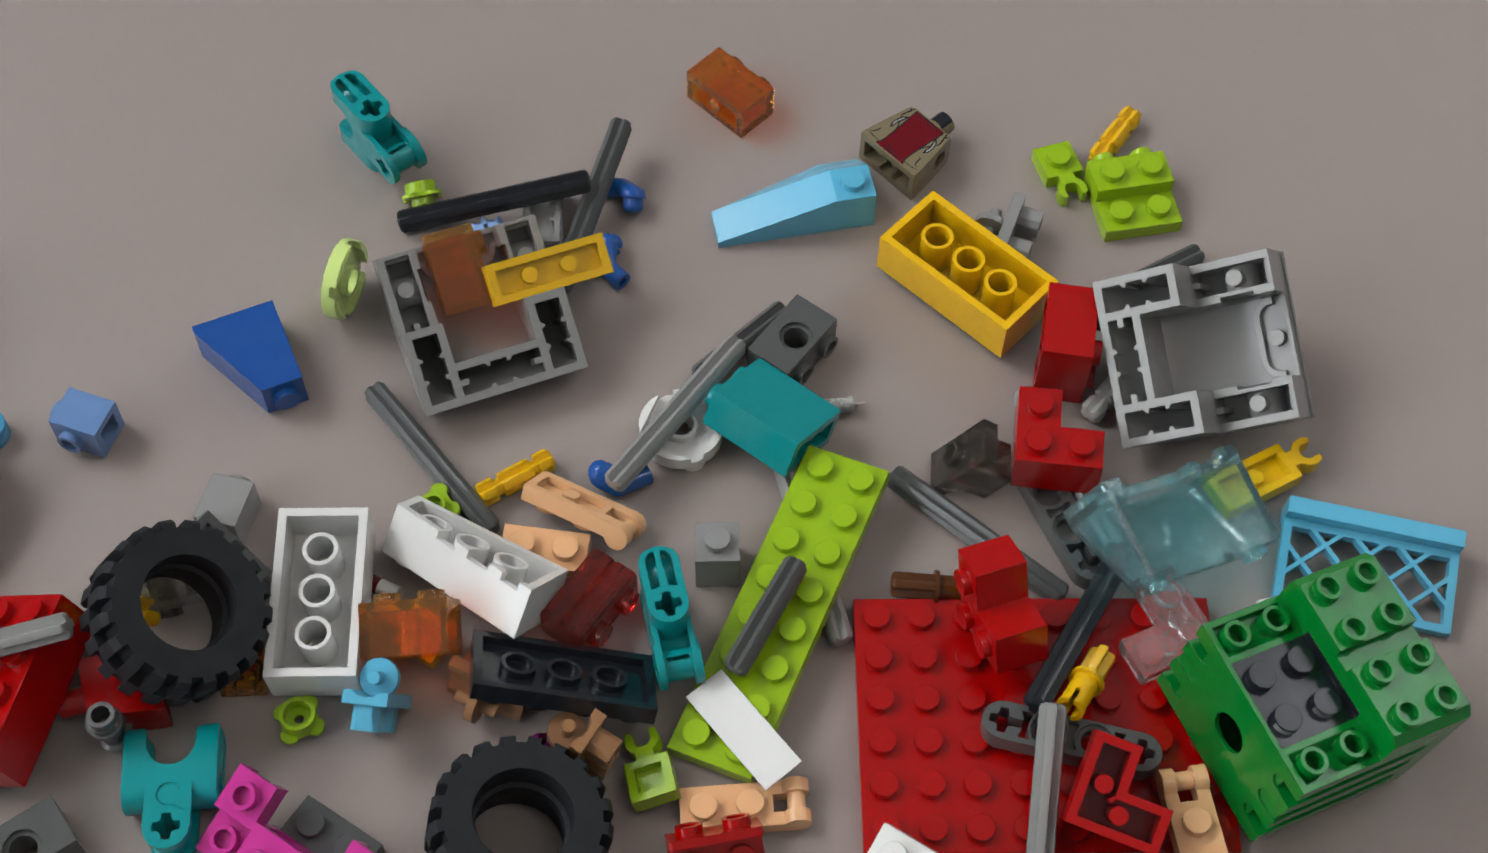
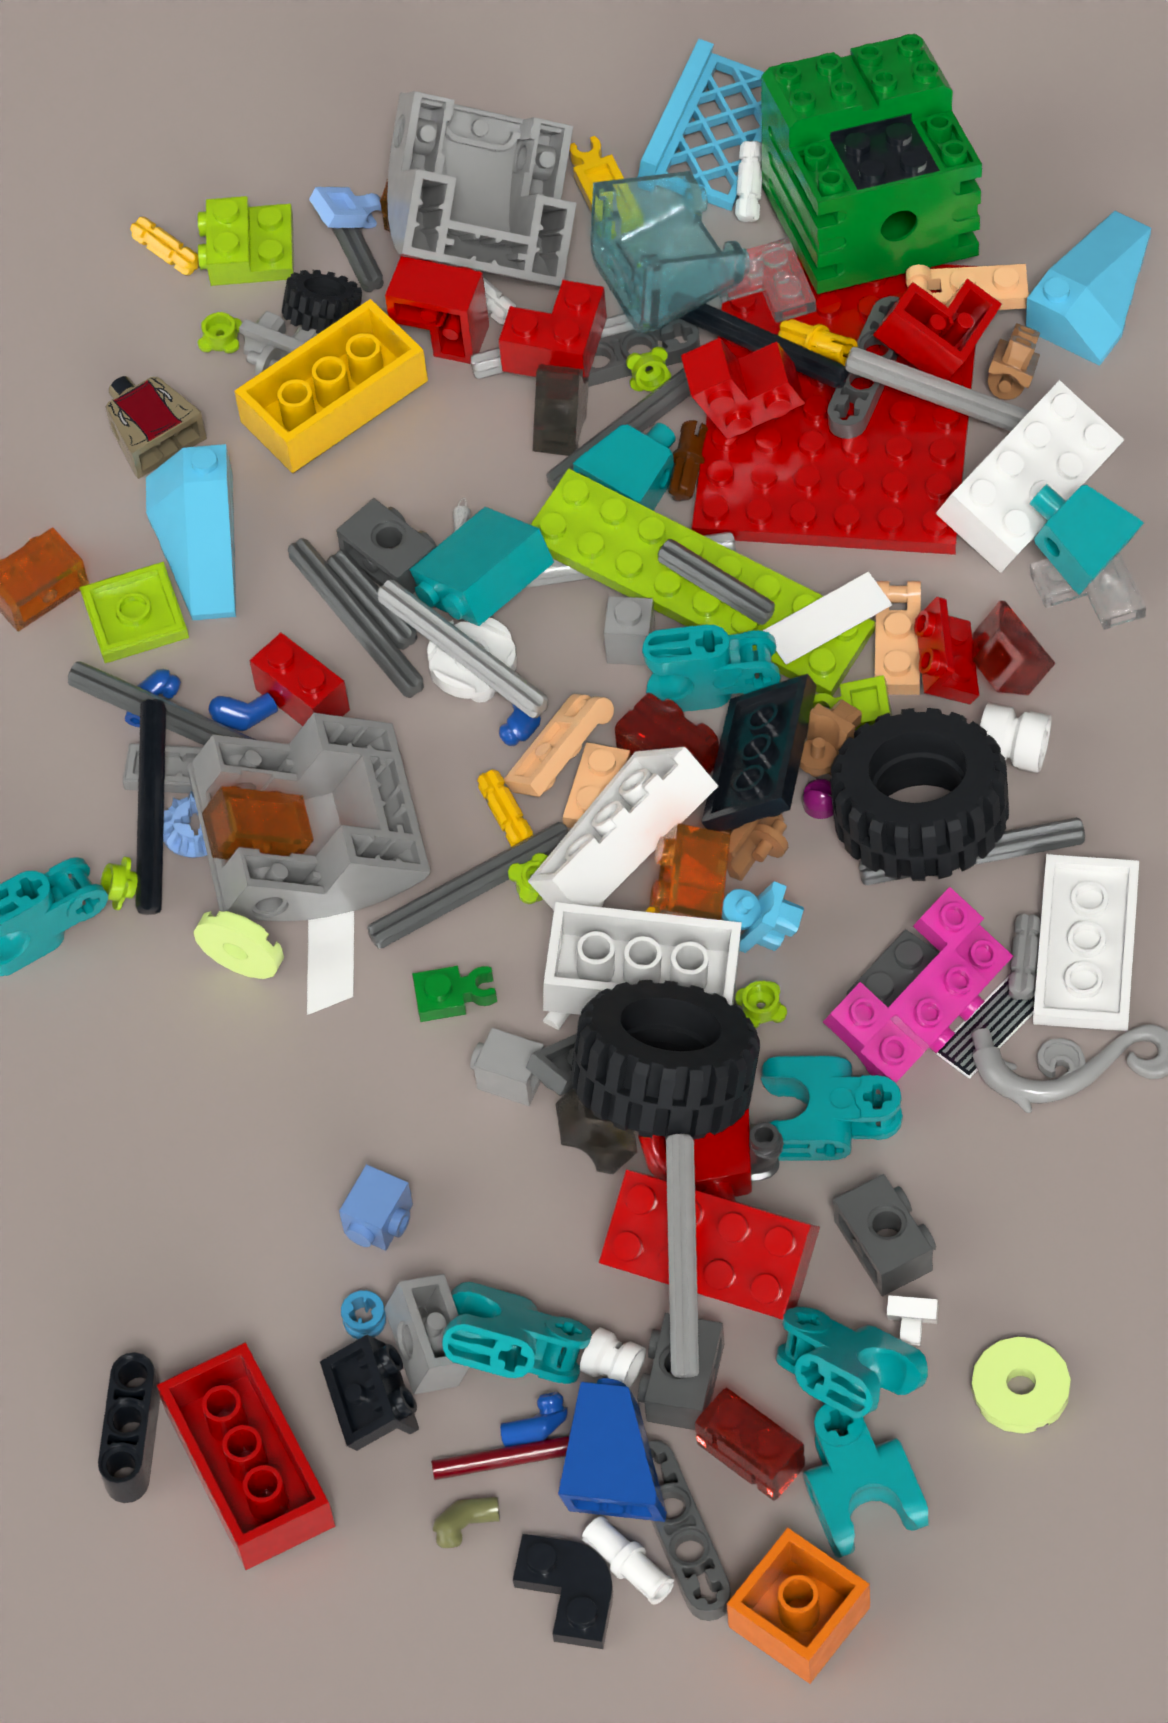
camera: 75 degrees left, 0 degrees up
blue slope [192,300,309,413] -> none
yellow plate [481,232,614,307] -> none
lime plate [1031,140,1088,207] -> none
none -> lime tile [79,562,189,664]
none -> lime plate [198,312,242,353]
none -> red brick [249,632,350,726]
none -> black tyre [282,270,362,334]
none -> dark grey axle [288,538,424,698]
none -> white sticker [307,911,354,1015]
none -> light blue plate [309,187,386,229]
none -> green plate [412,966,497,1022]
none -> teal torso [573,423,676,511]
none -> lime plate [626,347,671,391]

